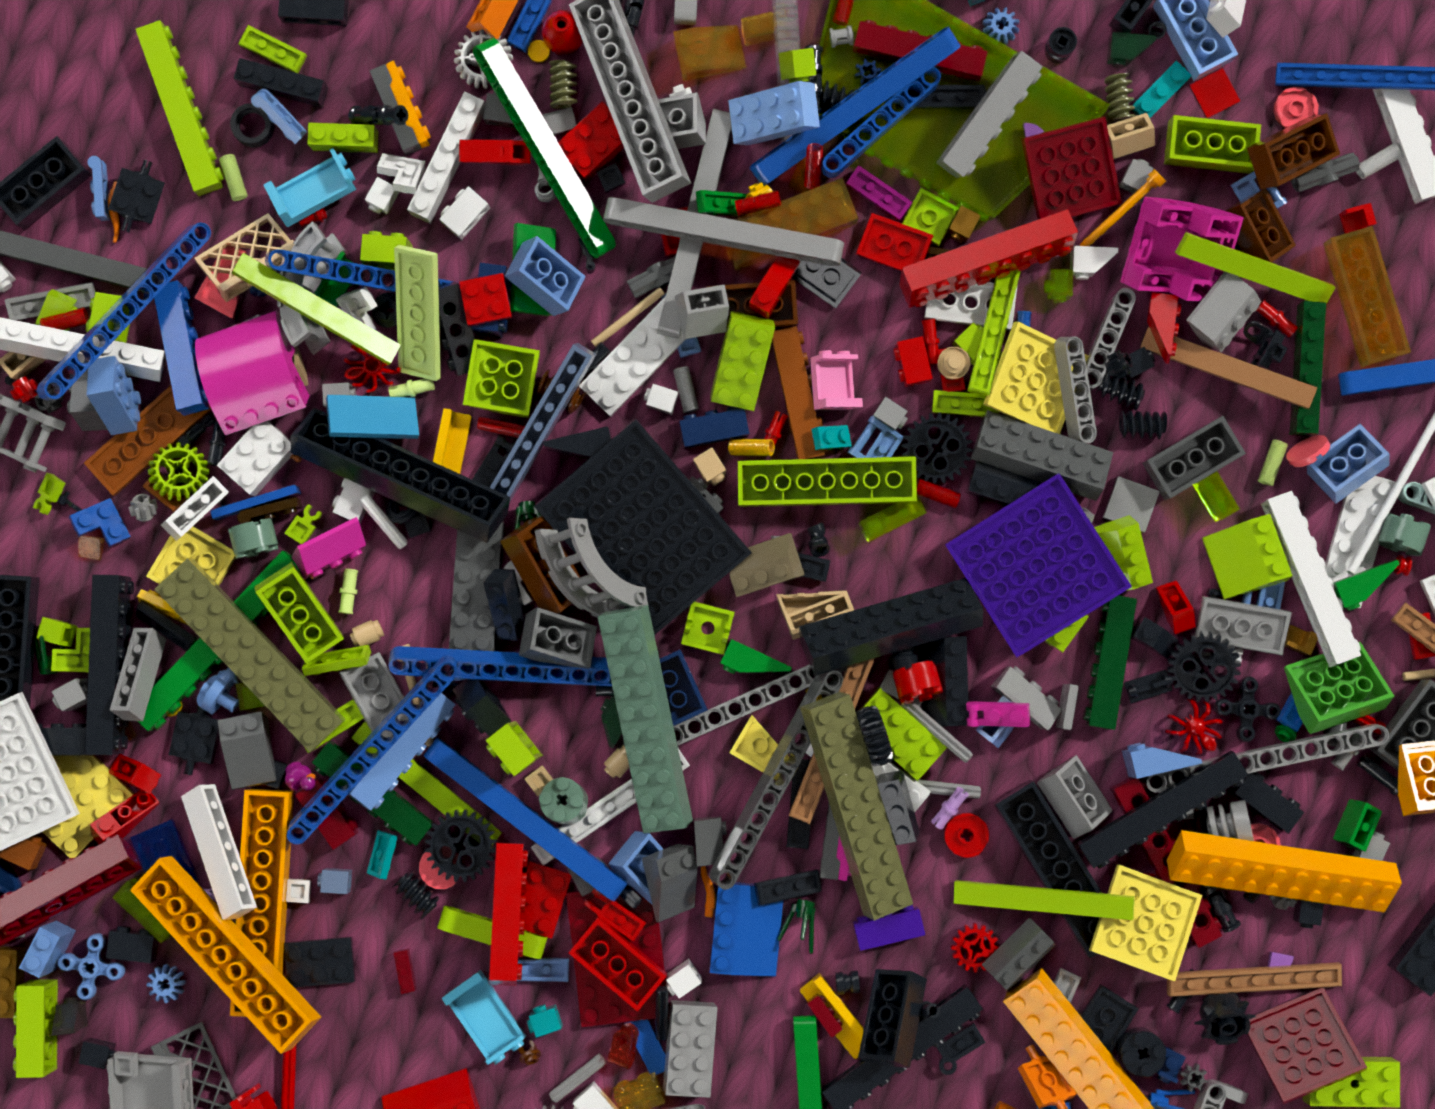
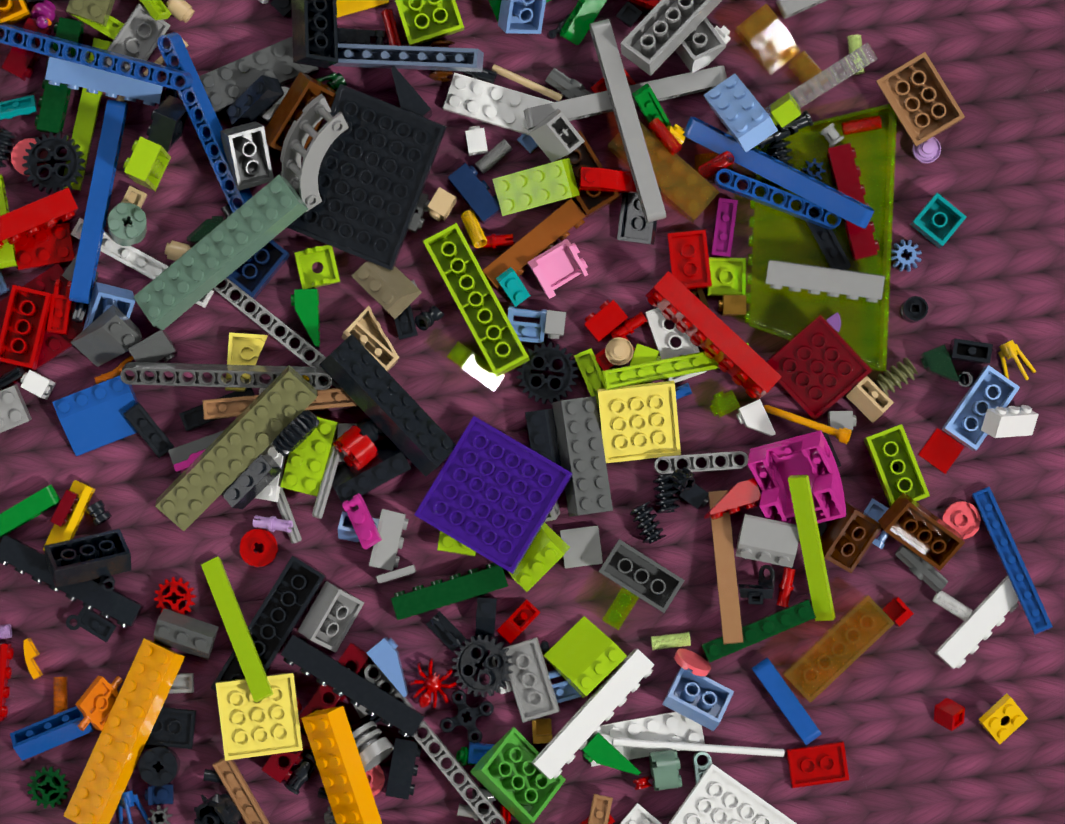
camera: 60 degrees right, 0 degrees up
dark green plant [777,899,816,954] -> none
dark purple brick [853,904,925,951] -> none
red piece [917,479,961,508] -> none
light grey beam [1054,337,1097,443] -> none
teal plate [1132,60,1192,118] -> none

